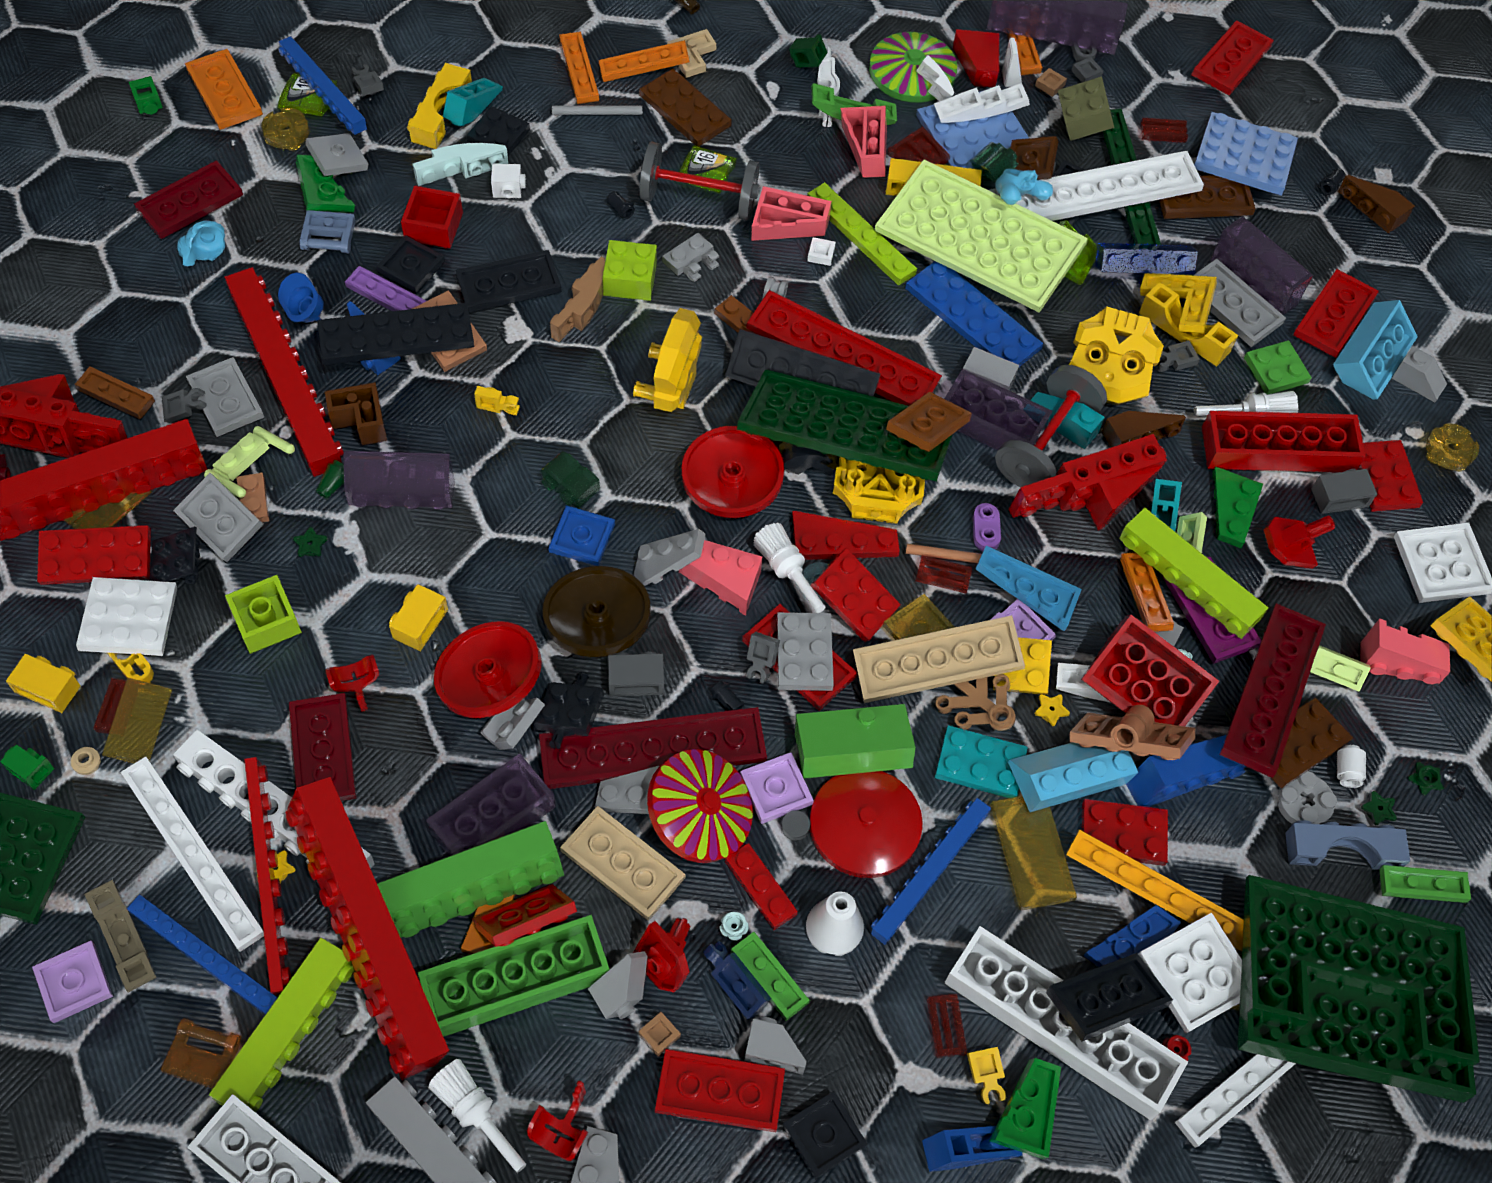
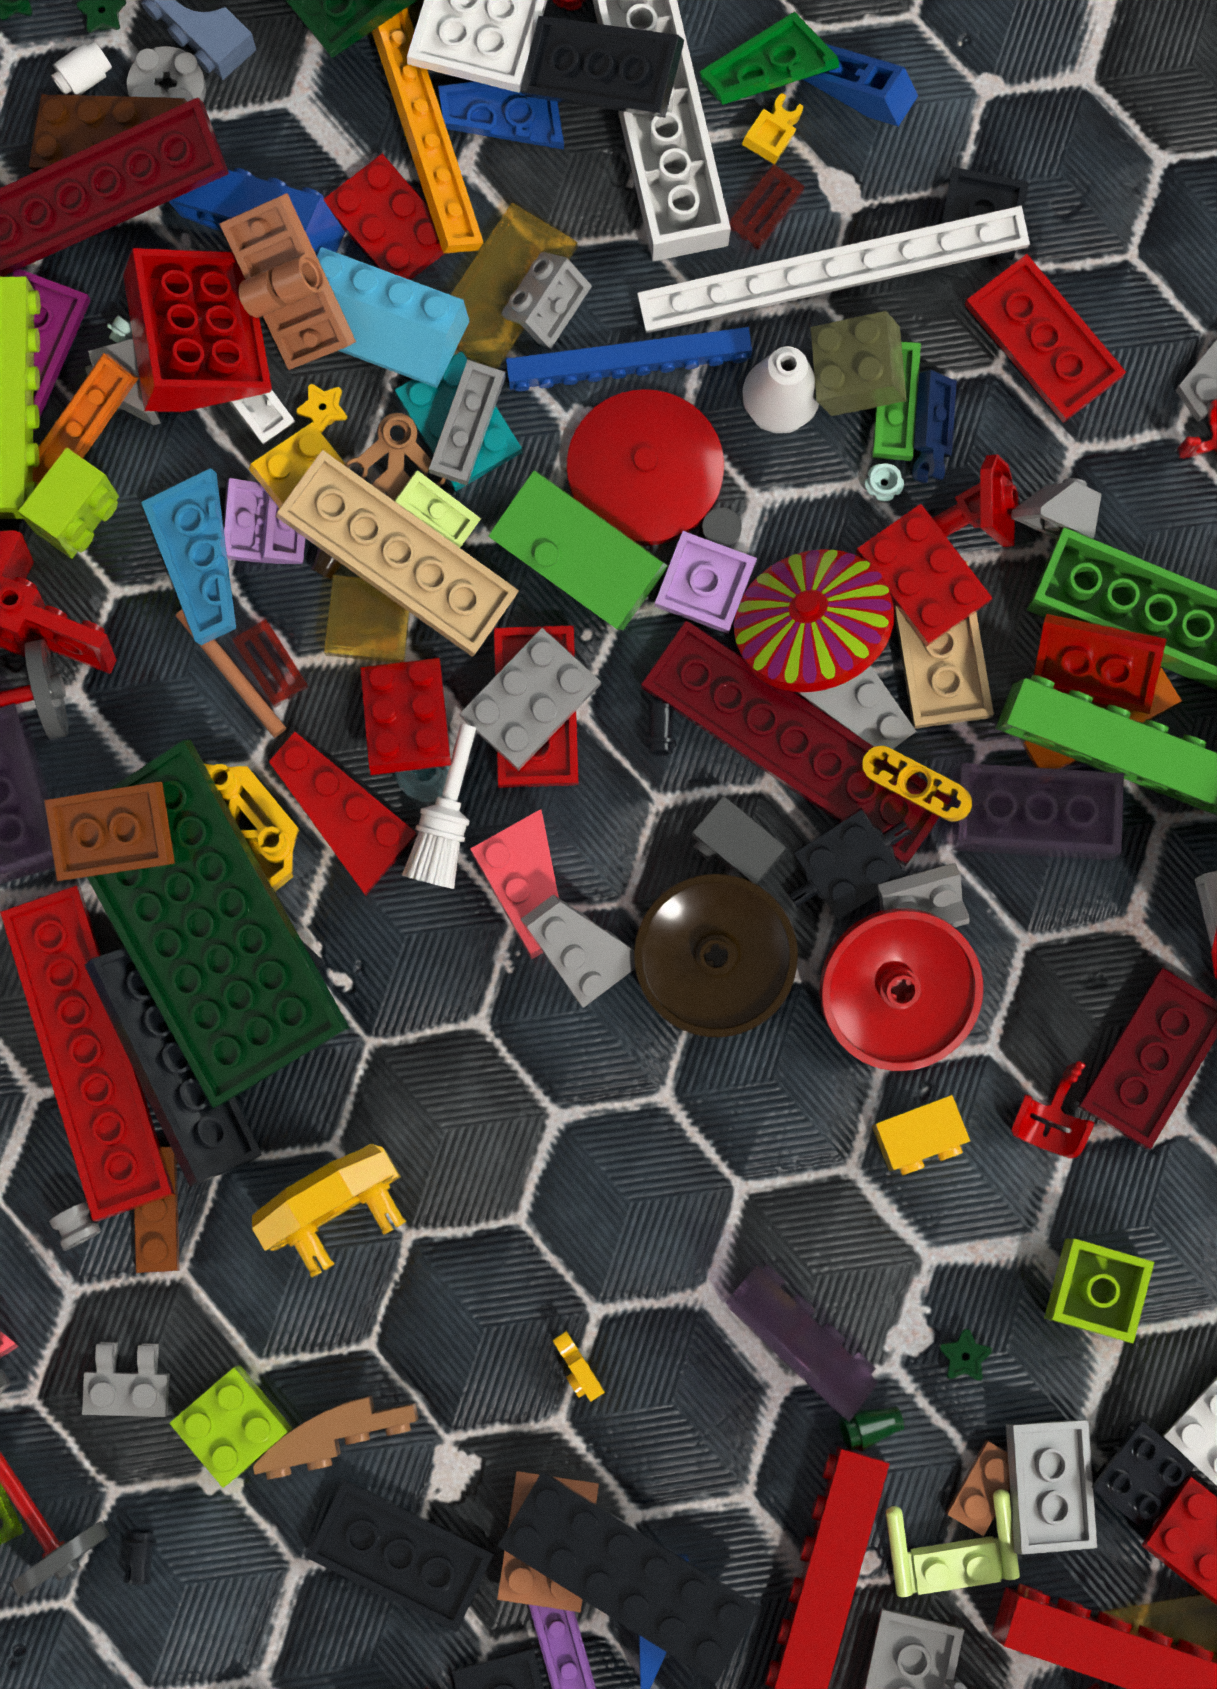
camera: 135 degrees left, 20 degrees up
reddish brown brick [325,382,387,445] -> none
clear green brick [541,451,600,508] -> none
blue tile [549,505,615,566] -> none
medium nougat plate [638,1012,681,1056] -> none
red dish [682,426,784,518] -> none
red plate [725,843,798,931] -> none
light grey slope [744,1017,806,1075] -> none
dark grey plate [747,632,780,683] -> none
medium lavender plate [973,503,1001,552] -> none
none -> lime brick [18,447,119,559]
none -> yellowish green plate [394,470,481,548]
none -> light grey plate [429,360,506,485]
none -> light grey bracket [501,252,592,349]
none -> white plate [638,206,1030,334]
none -> olive brick [811,311,907,416]
none -> red plate [856,504,992,647]
none -> yellow beam [863,746,972,822]

